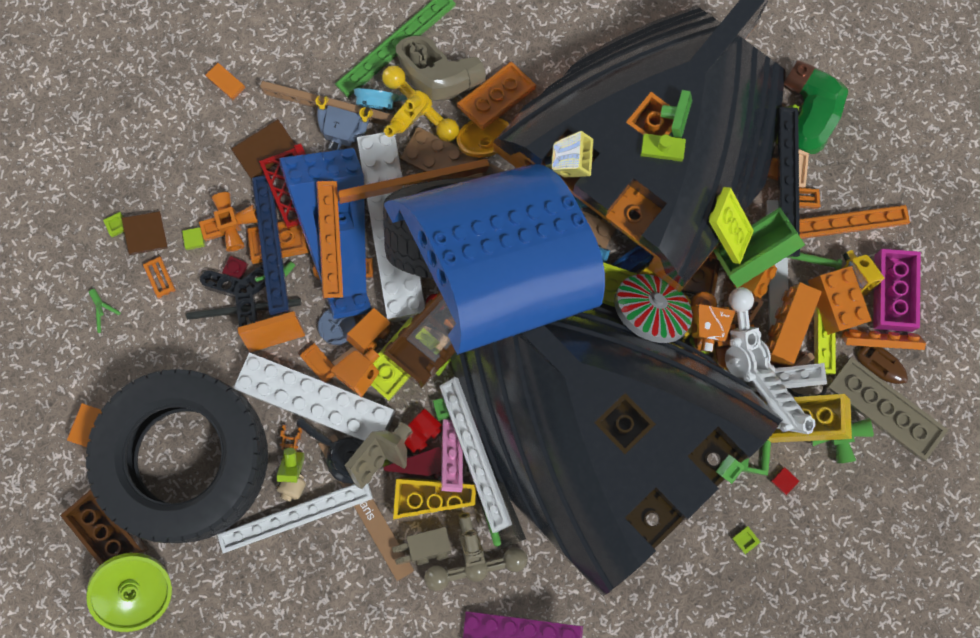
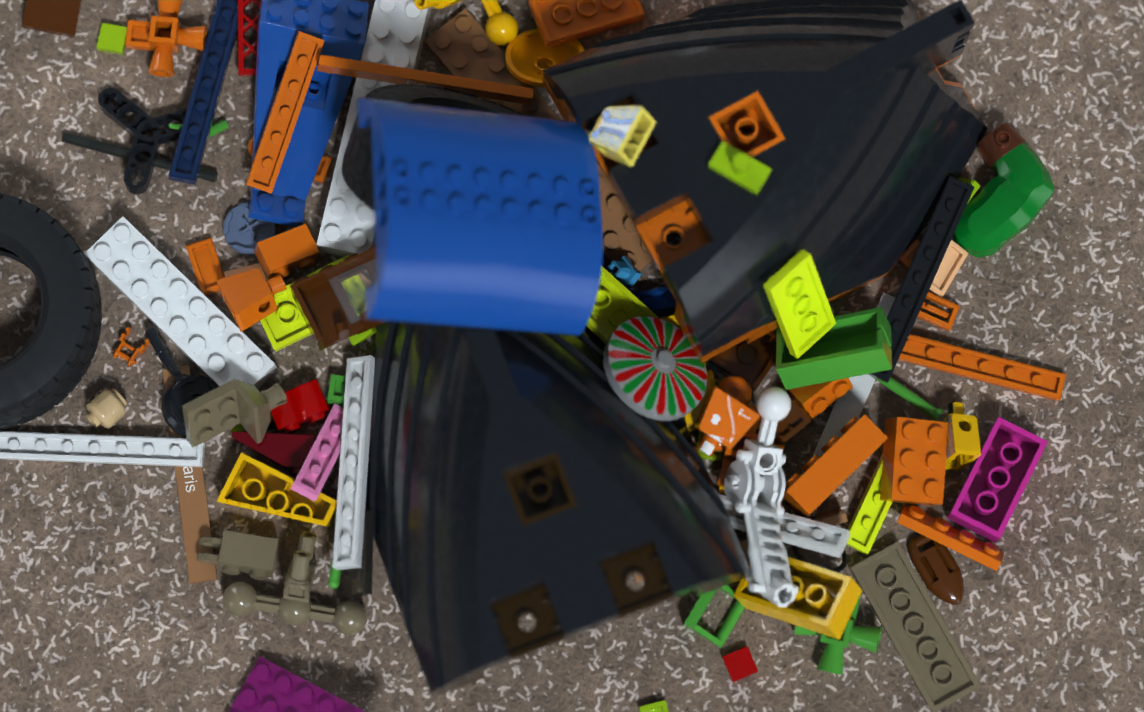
camera: 20 degrees right, 0 degrees up
orange tile [143,256,176,299] -> none
dark red plate [222,256,249,279] -> none
orange tile [237,311,305,352] -> none
orange tile [247,218,309,264] -> none
lime tile [277,448,304,483] -> none
bright green tile [661,90,692,138] -> none
bright green plate [716,455,745,484] -> none

